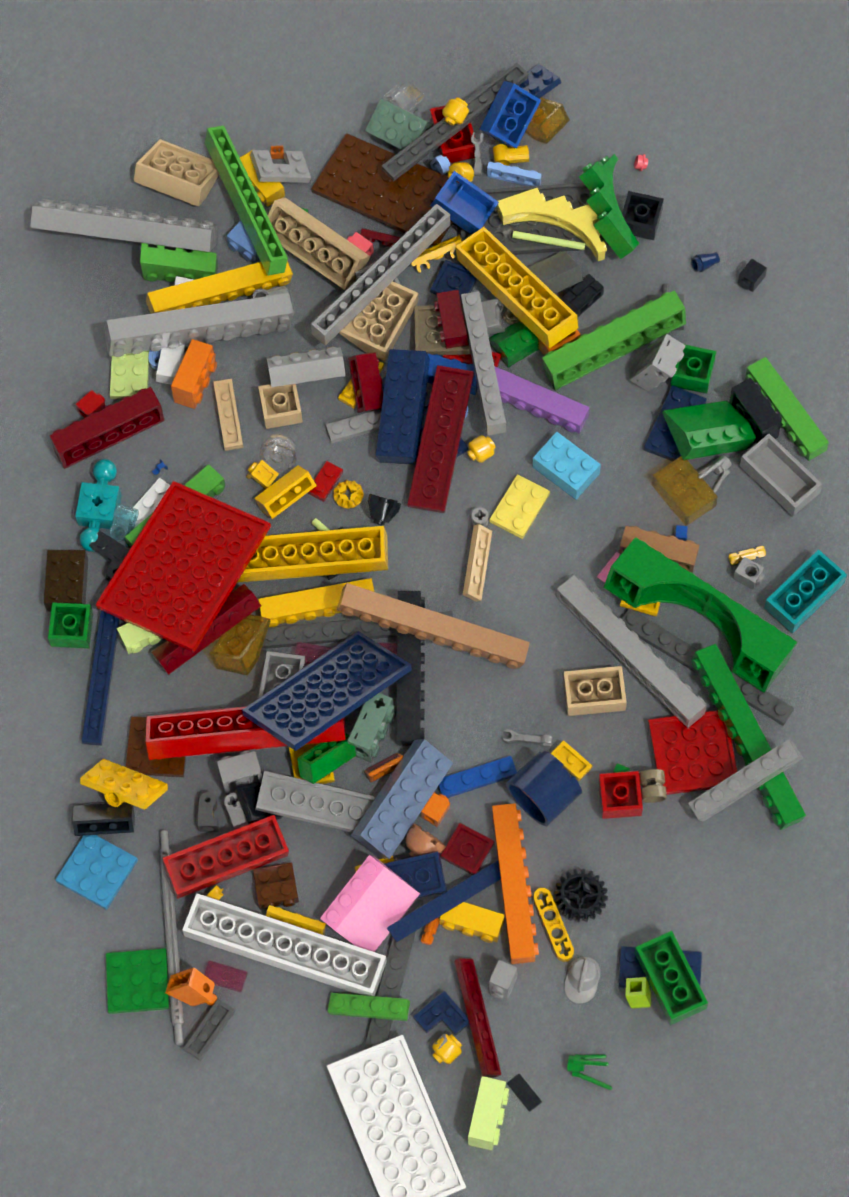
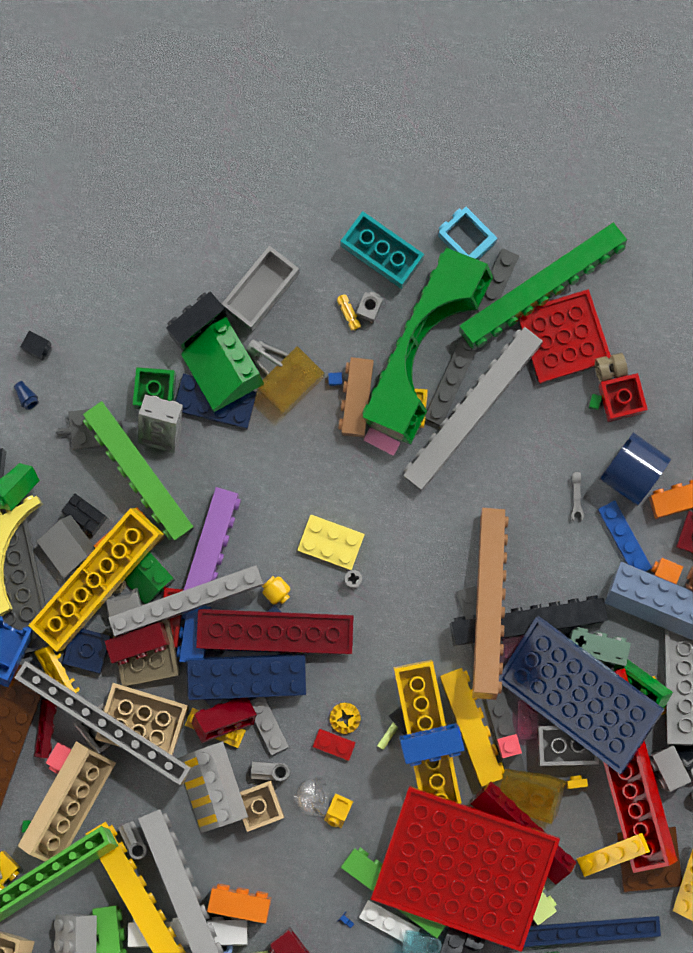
camera: 100 degrees left, 15 degrees up
tan plate [214,379,244,451] -> none
medium blue brick [227,221,260,263] -> none
yellow brick [254,465,316,519] -> none
orange slope [364,753,403,783] -> none
black brick [368,494,401,526] -> none
tan plate [463,524,492,602] -> none
yellowish green bar [512,231,586,250] -> none
medium azure brick [533,432,601,500] -> none
yellow plate [551,740,593,781] -> none
tan brick [563,666,627,716] -> none
light grey brick [688,739,804,822] -> none
bright green brick [745,357,829,461] -> none
none -> light grey piece [251,762,291,781]
none -> blue brick [399,723,465,766]
none -> medium azure window [438,207,498,260]
none -> coral brick [496,734,522,758]
none -> yellow plate [566,775,588,789]
none -> yellow plate [577,833,650,877]

